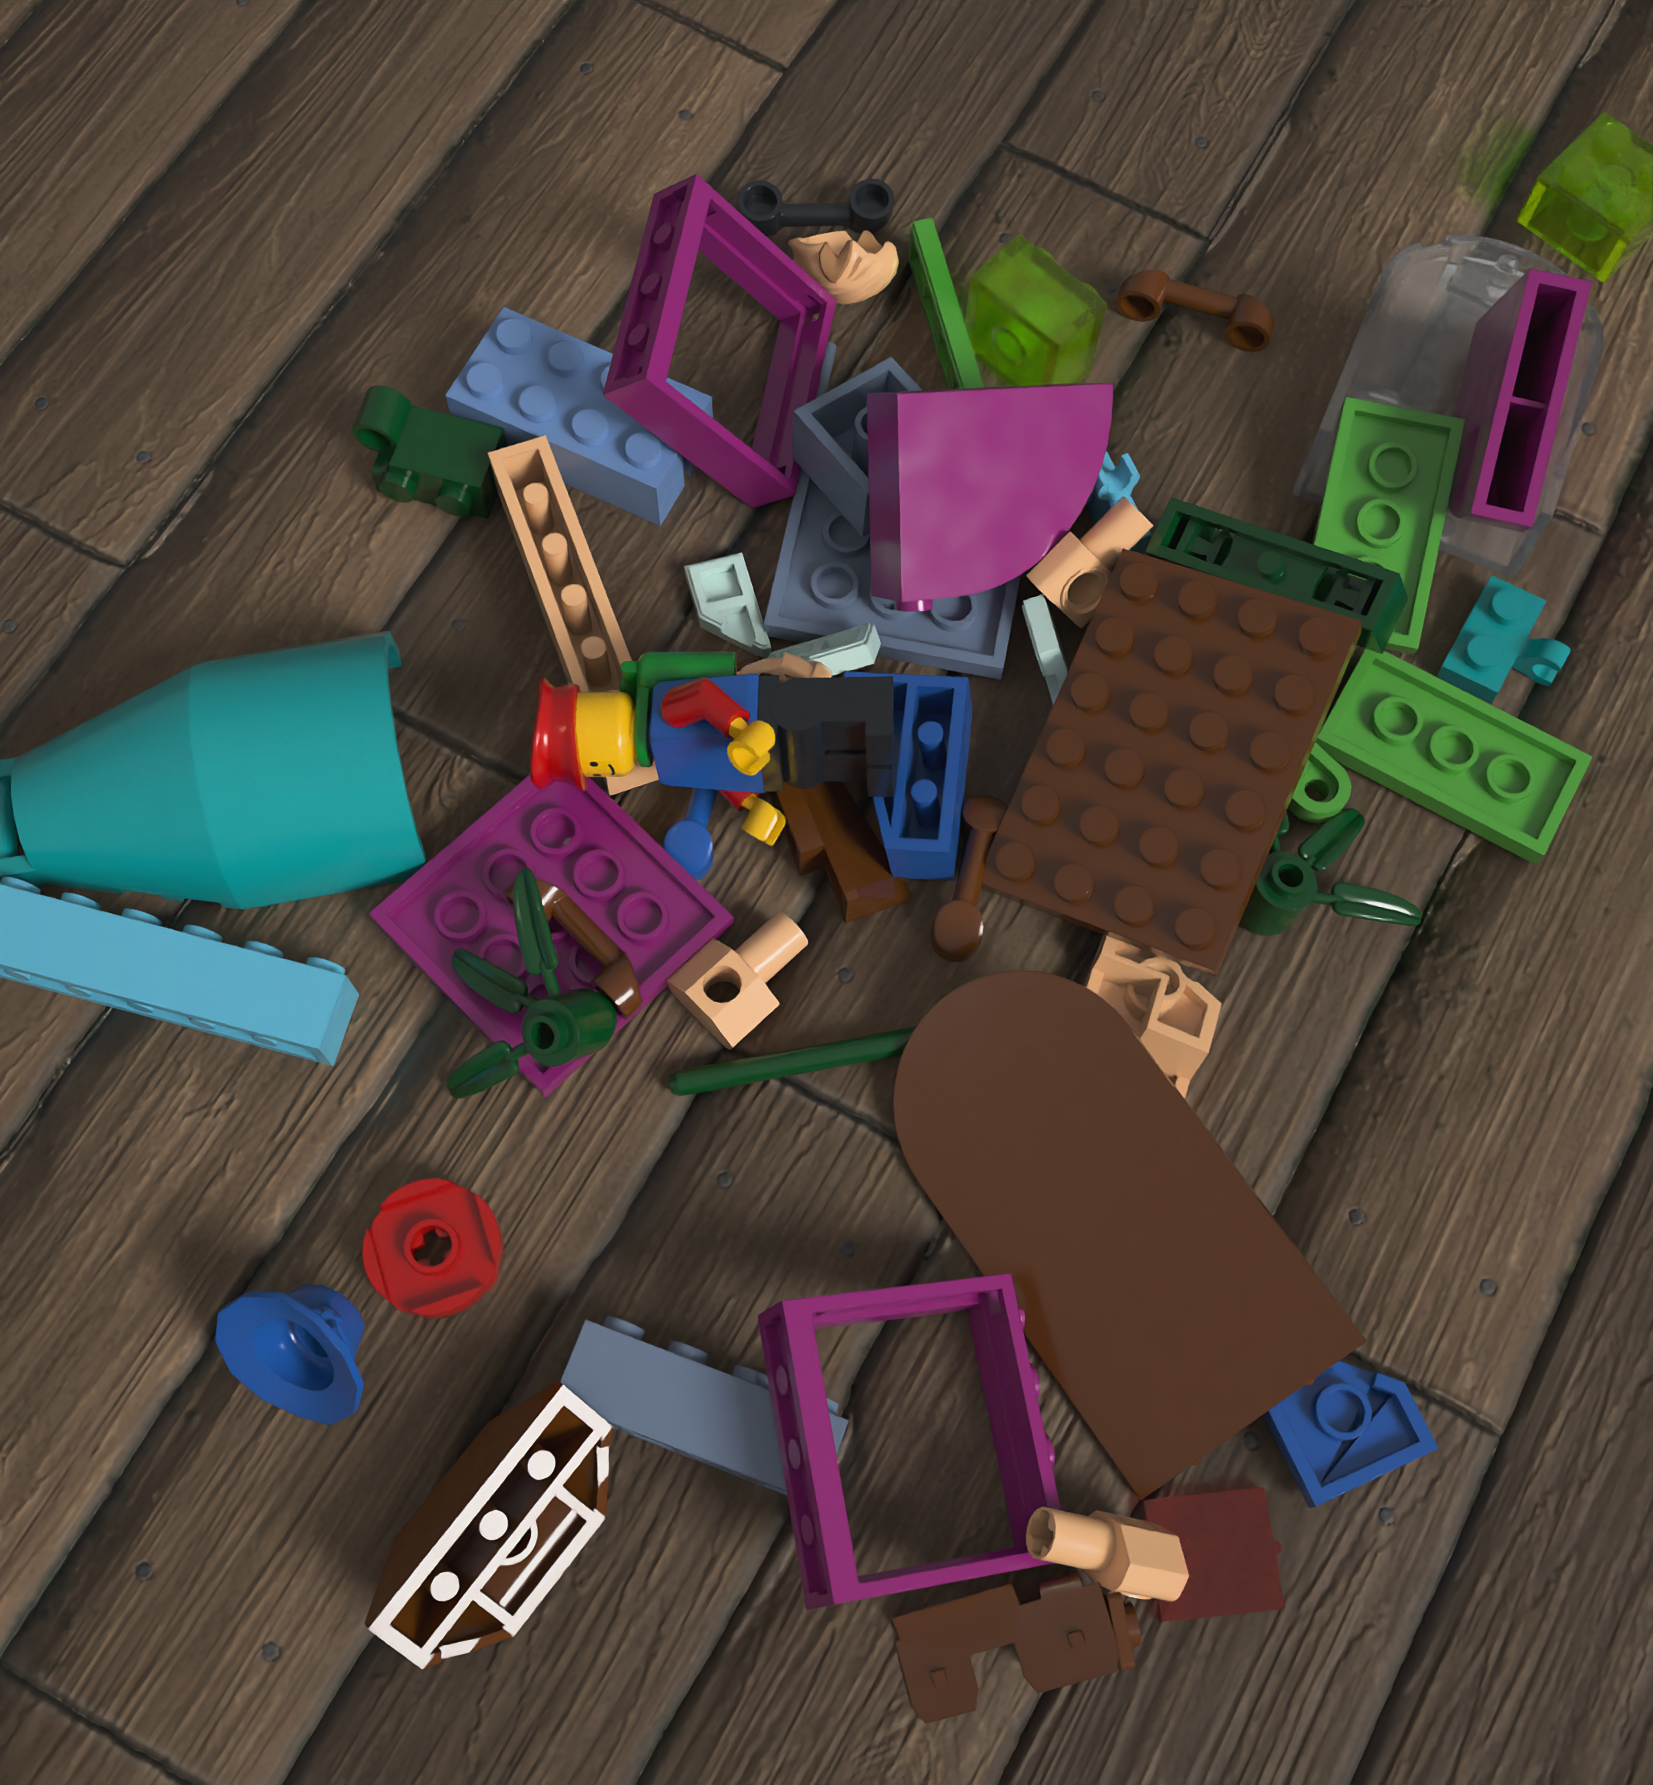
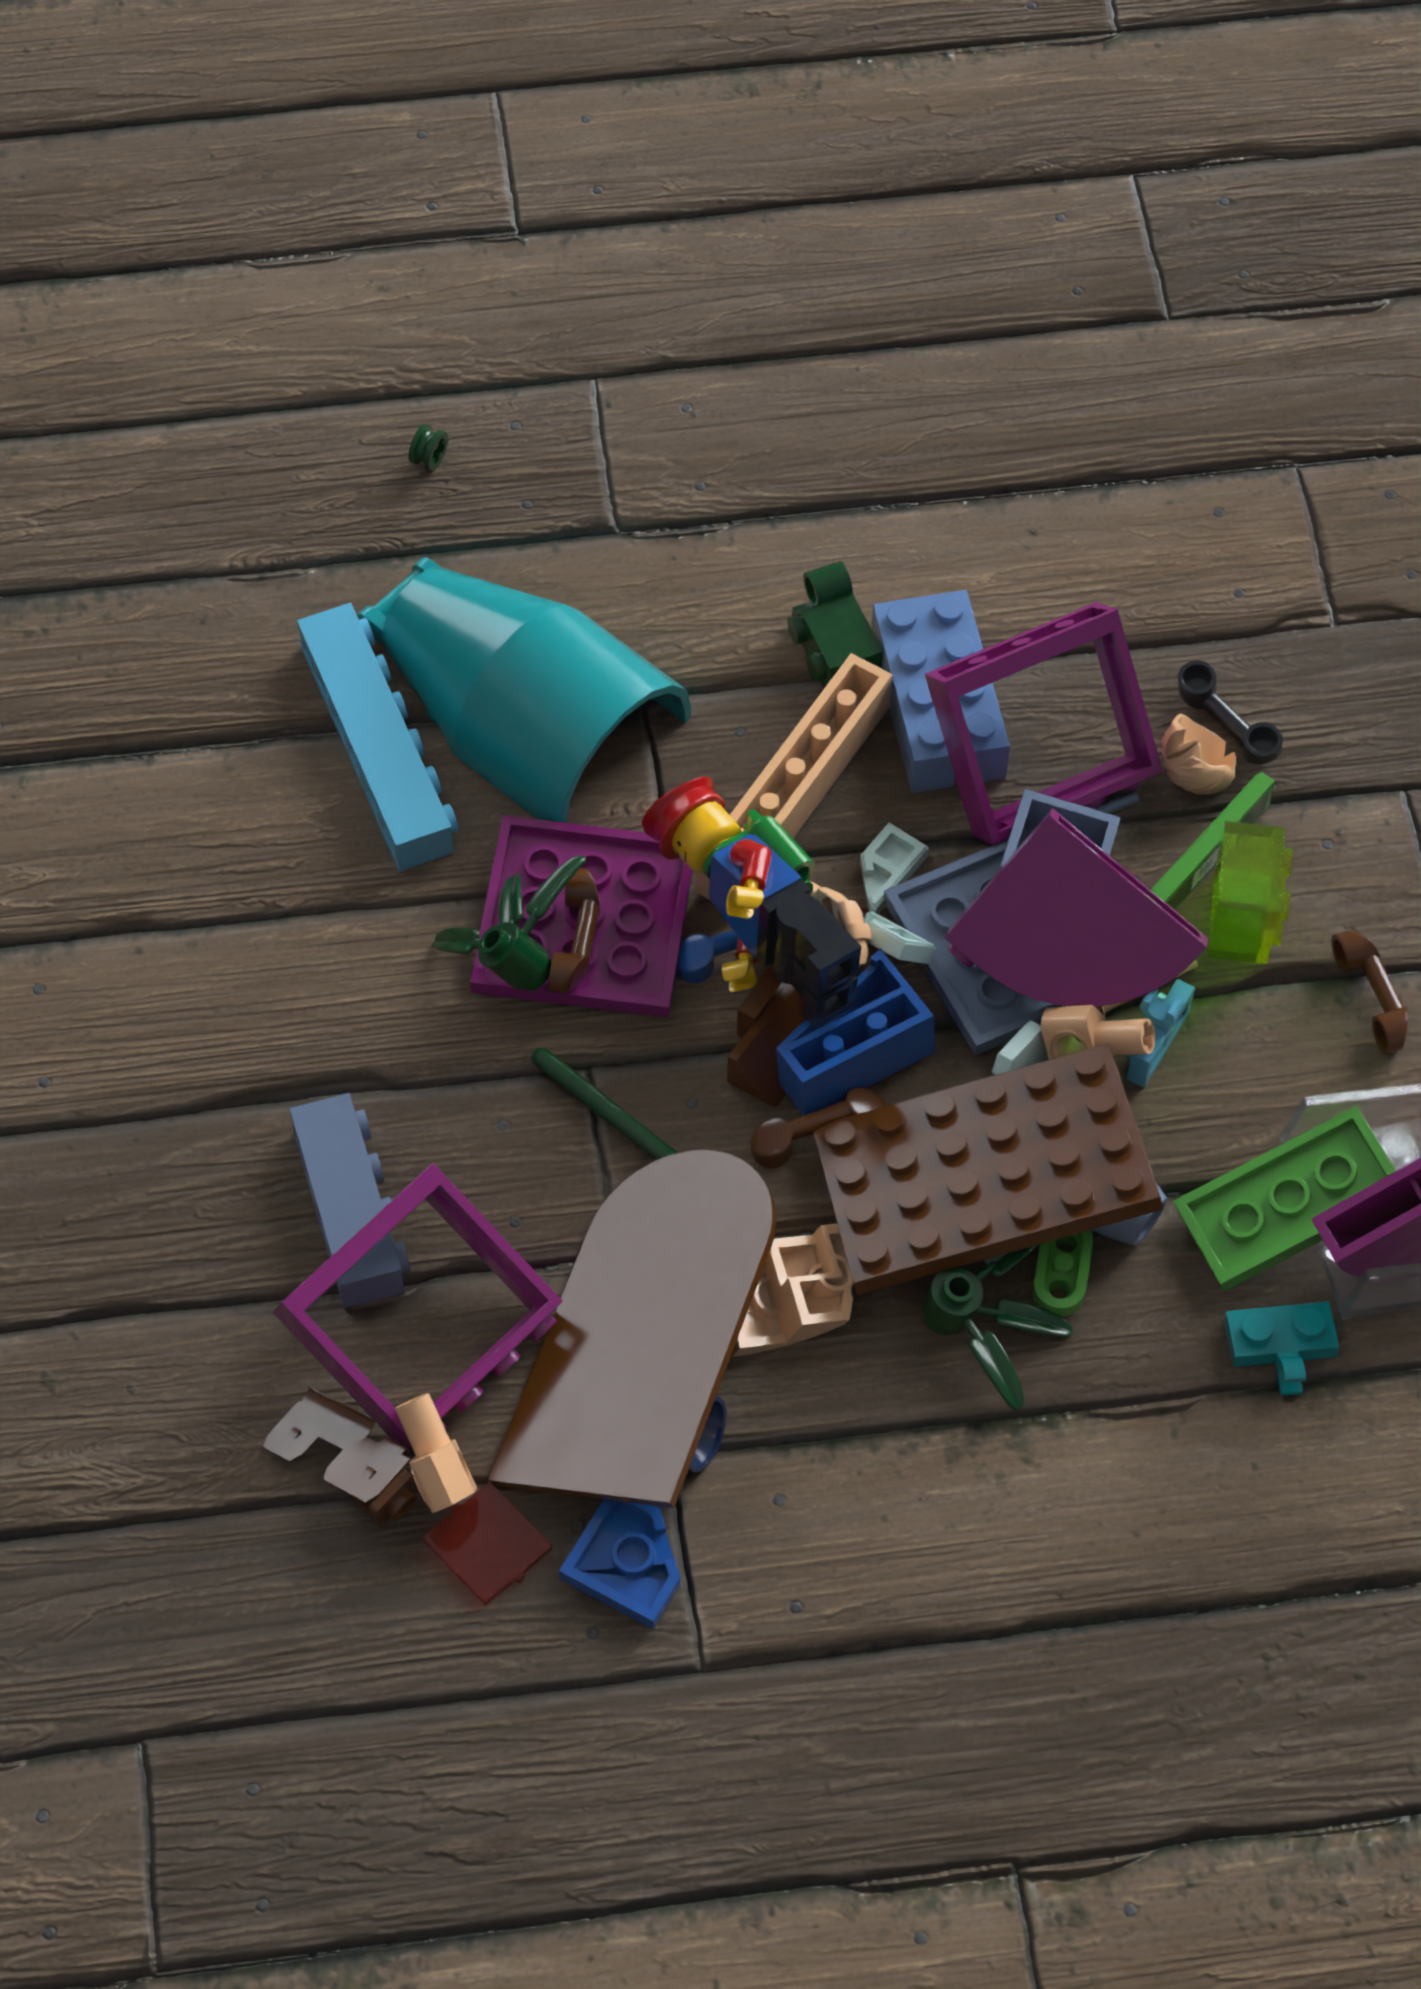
camera: 55 degrees right, 10 degrees down
blue hat [215,1284,365,1425] -> none
red plate [362,1178,503,1319] -> none
reddish brown wedge [364,1381,613,1669] -> none
light nougat piece [666,911,808,1050] -> none
dark green brick [1145,497,1408,654] -> none
bright green plate [1315,649,1593,864] -> none

